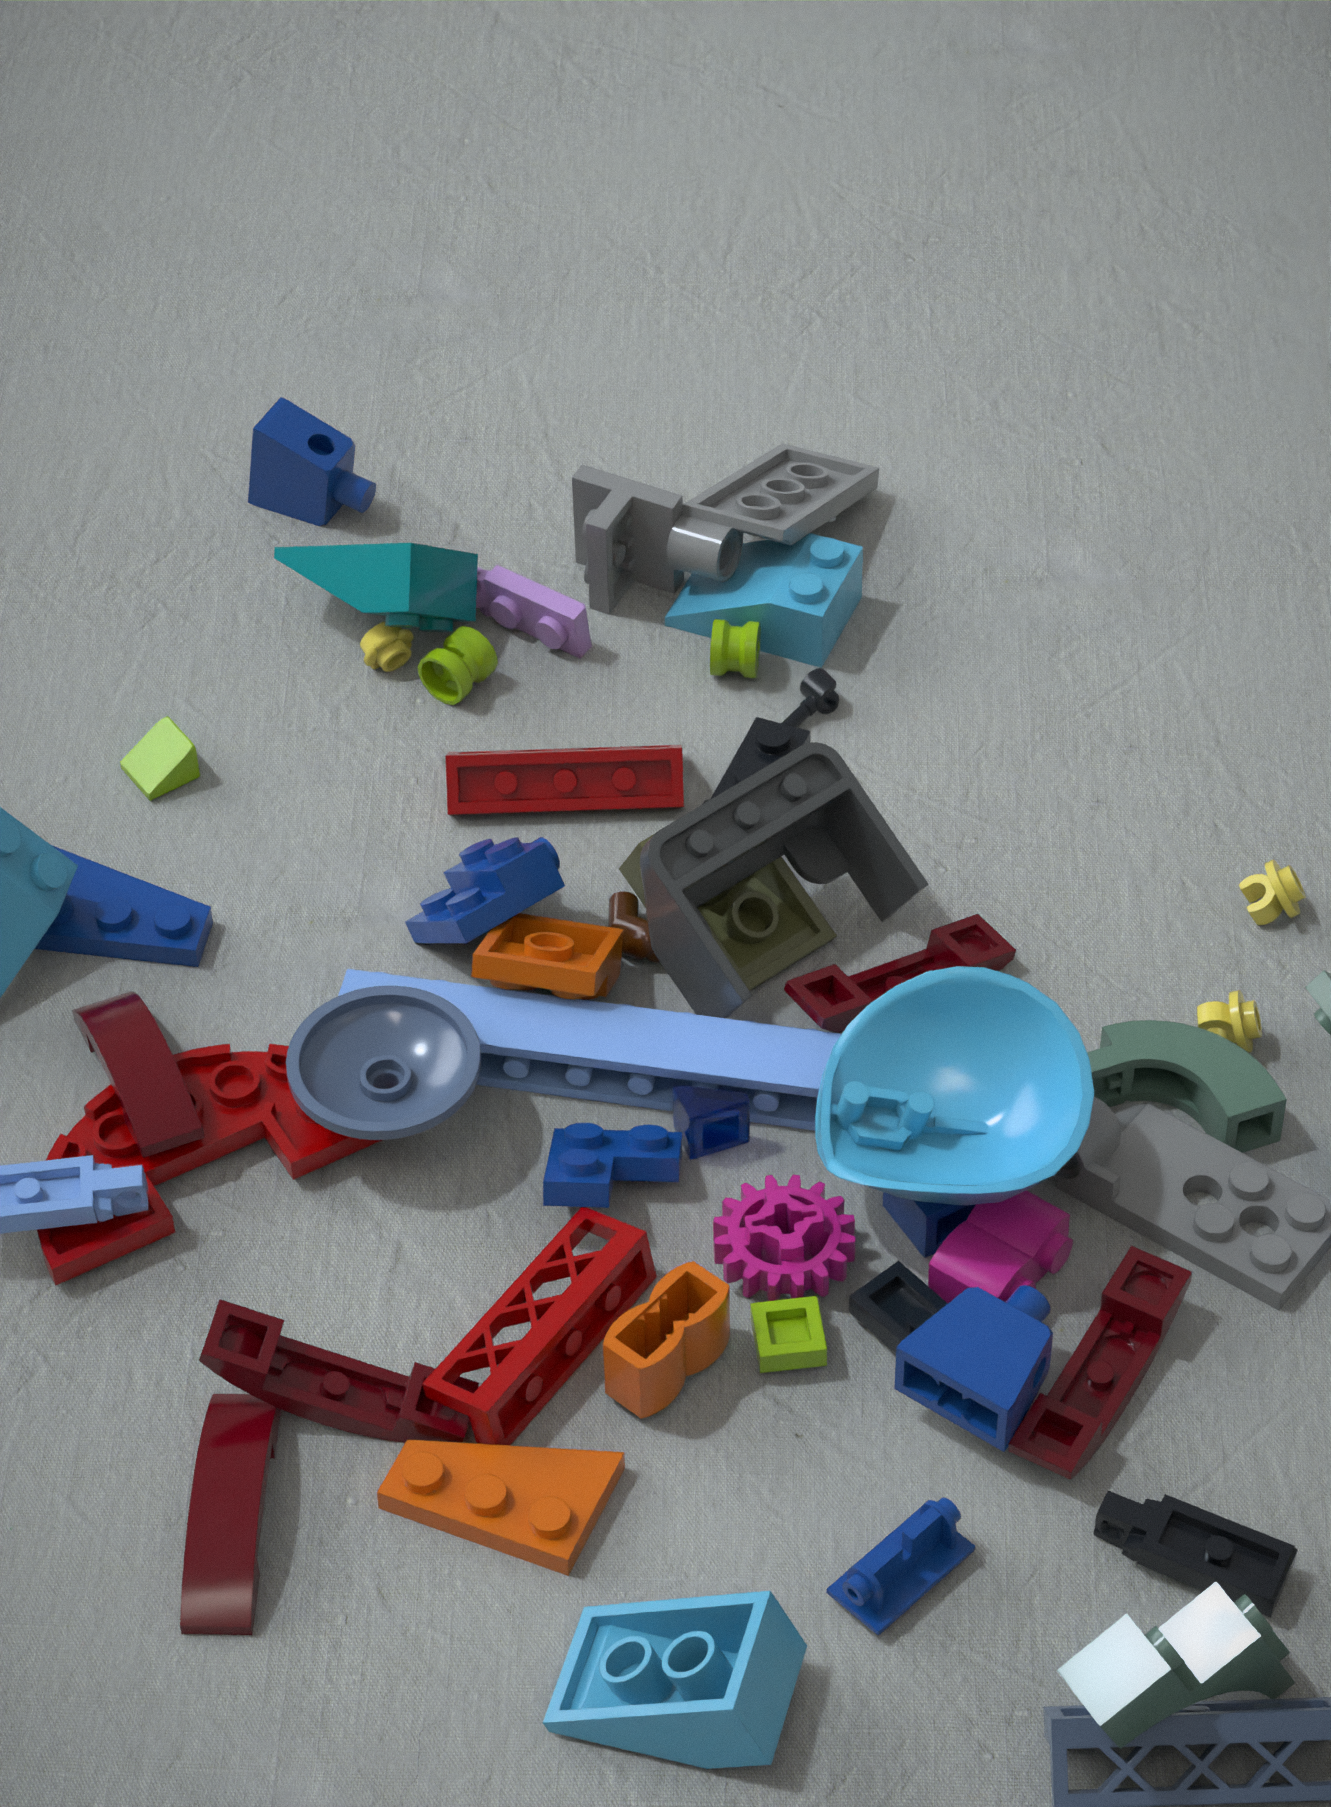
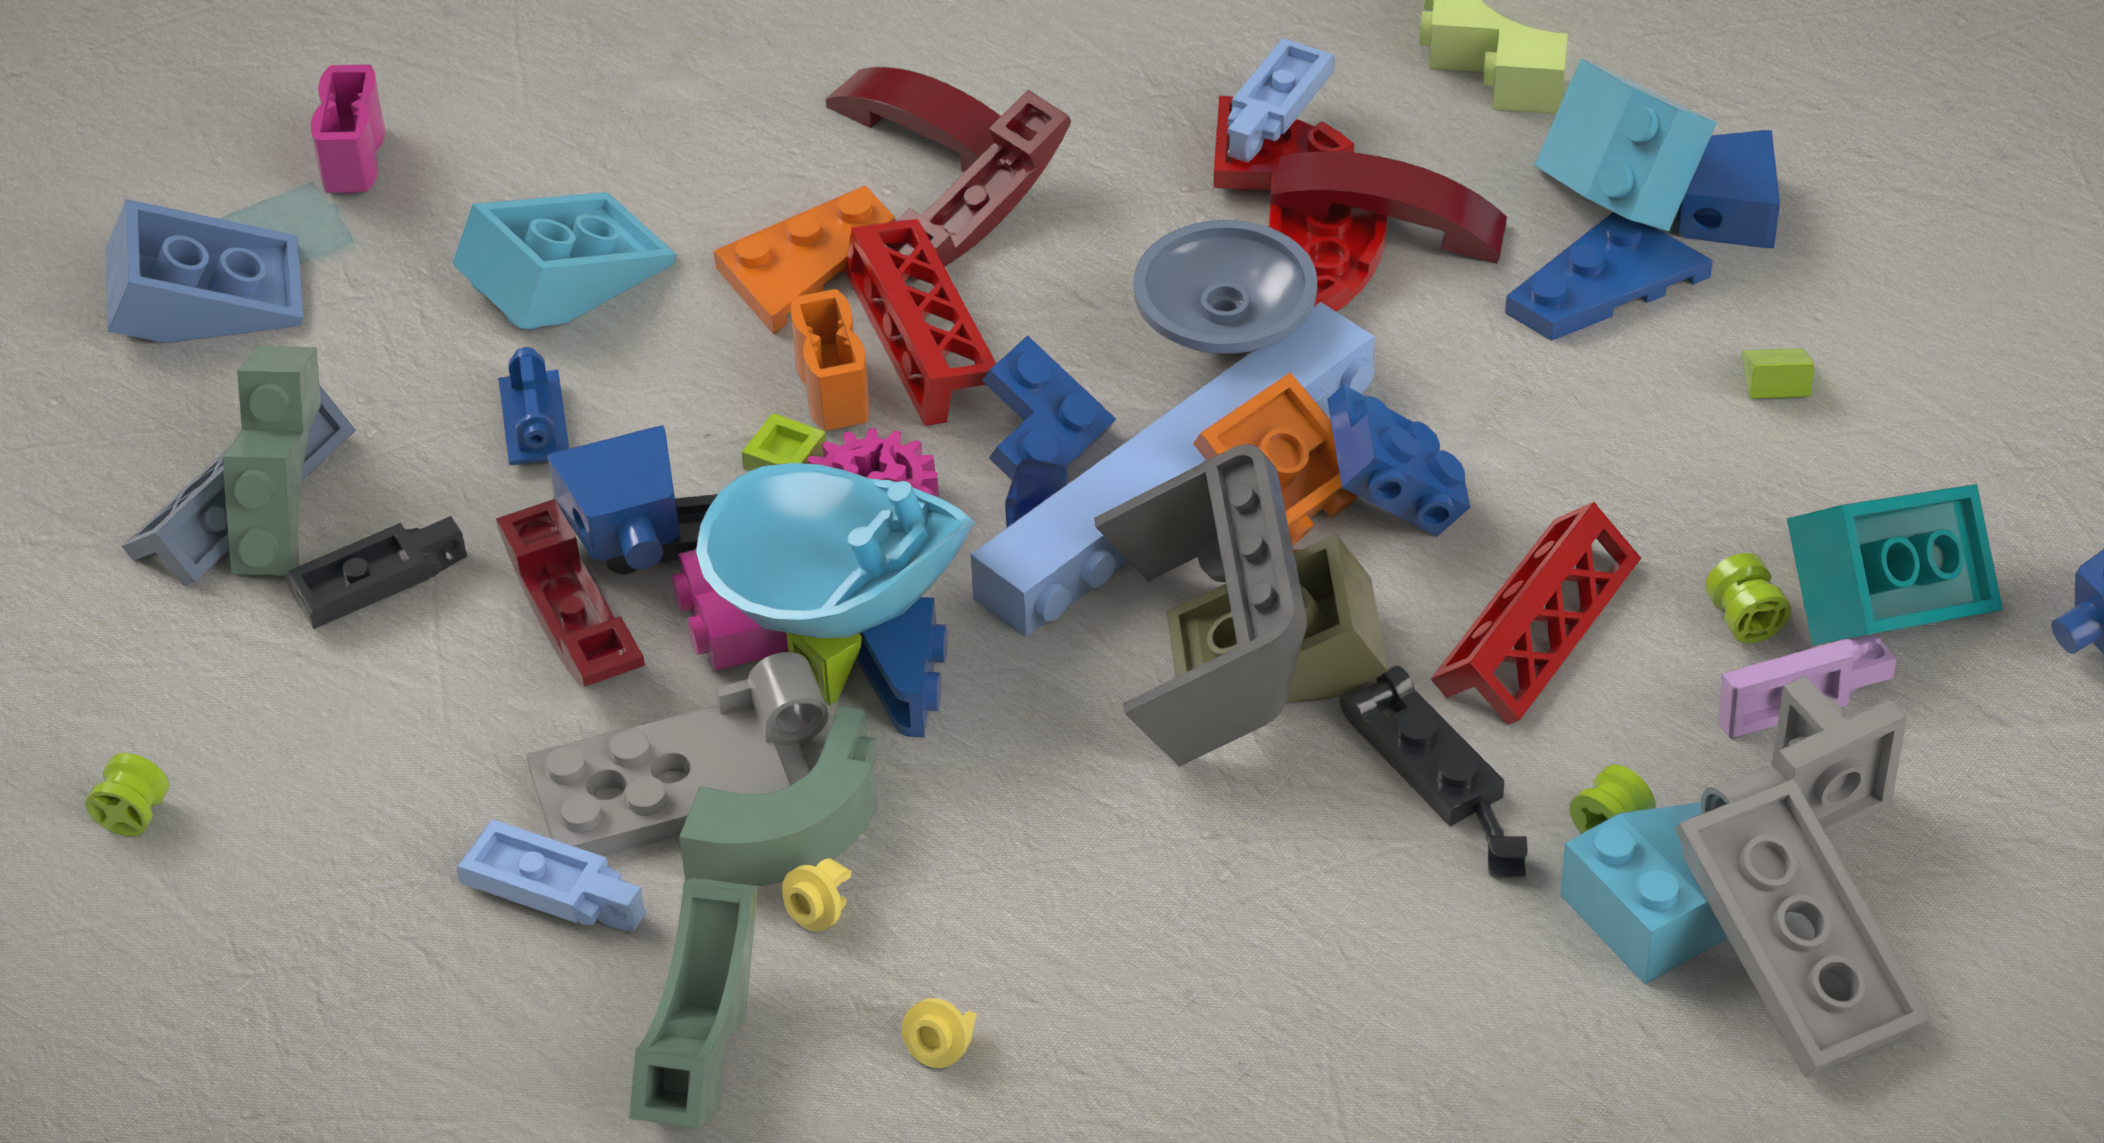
camera: 125 degrees right, 0 degrees up
dark red slope [784,914,1016,1033] -> none

